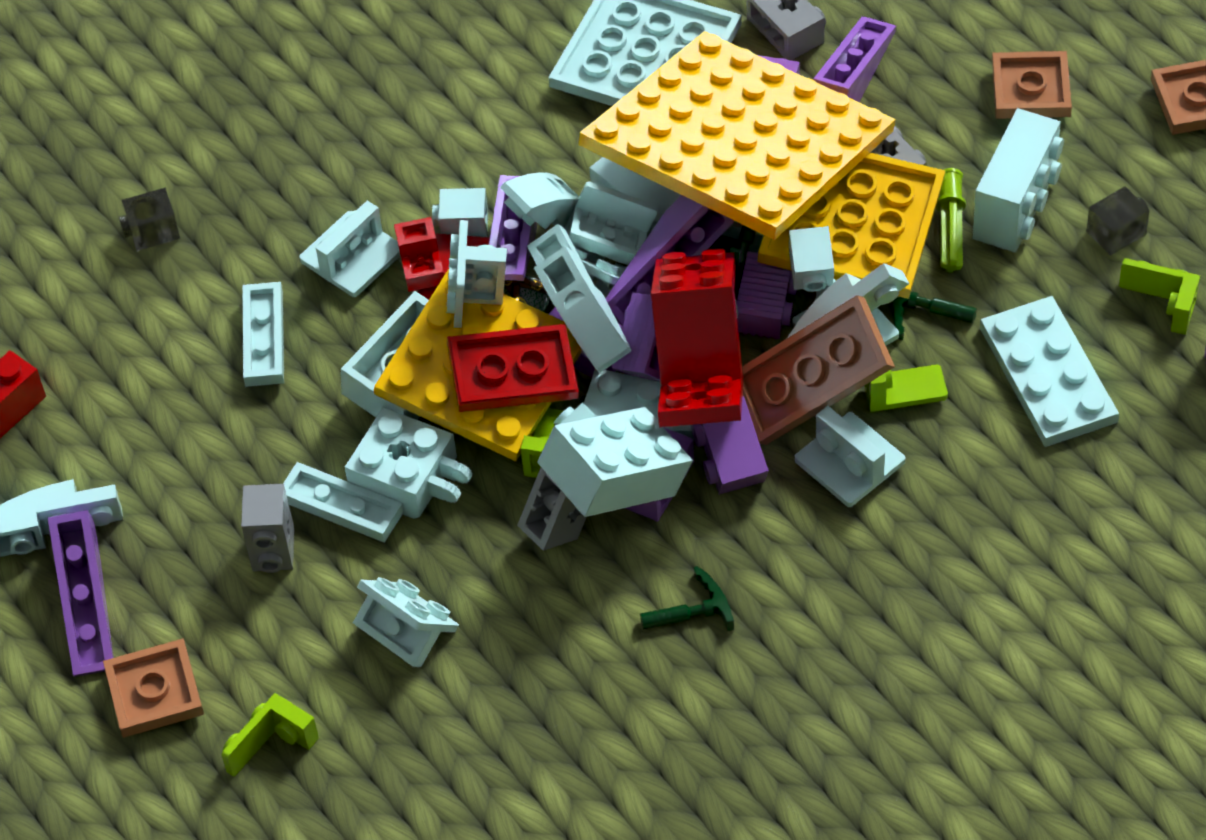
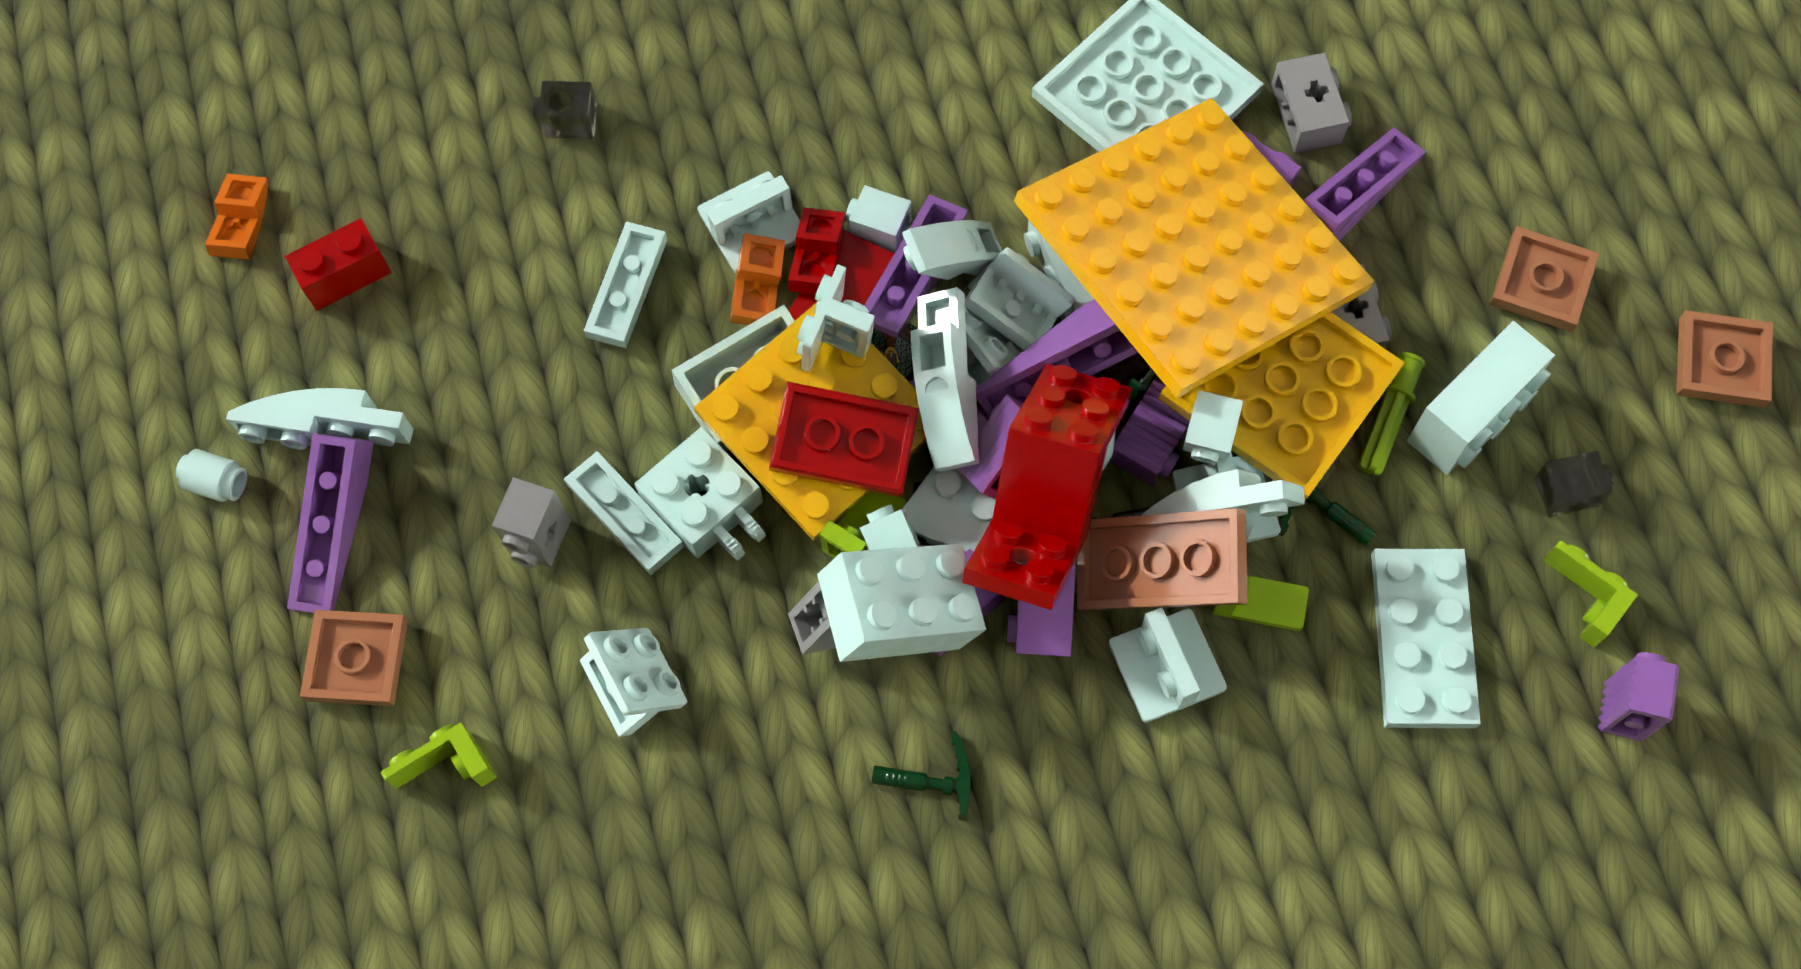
camera: 20 degrees right, 15 degrees up
none -> orange slope [730,233,785,325]

